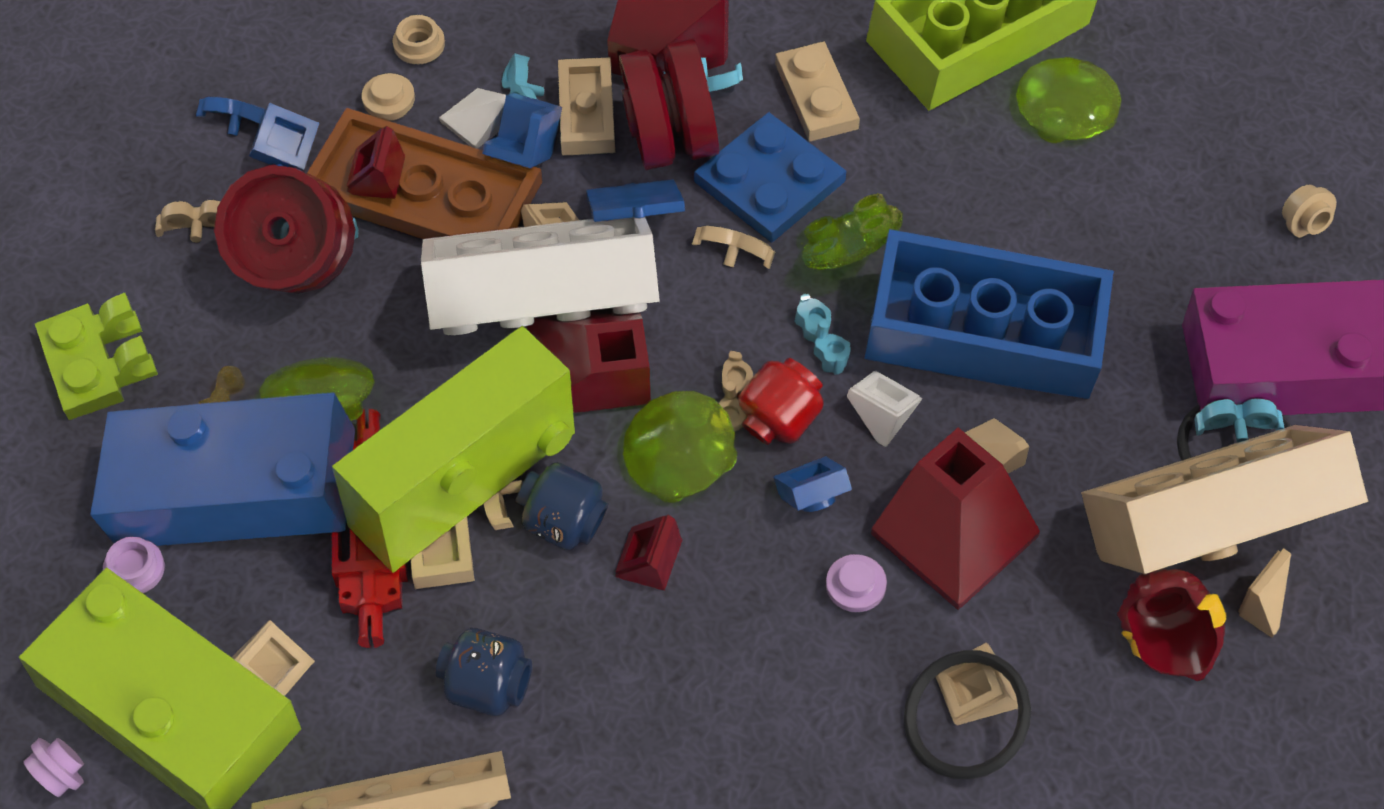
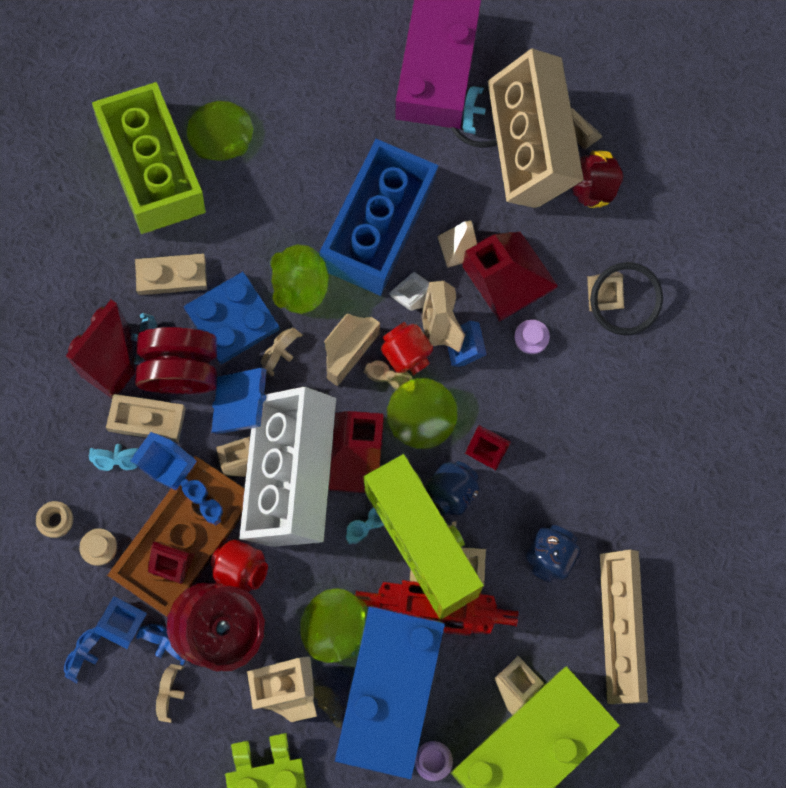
camera: 80 degrees left, 15 degrees up
white slope [439,88,506,149] -> none
medium azure piece [795,294,850,375] -> none
tan plate [1282,185,1337,238] -> none
none -> blue piece [180,479,223,526]
none -> red head [211,540,268,592]
none -> tan slope [247,657,317,722]
none -> tan slope [324,314,380,386]
none -> tan slope [421,281,465,352]

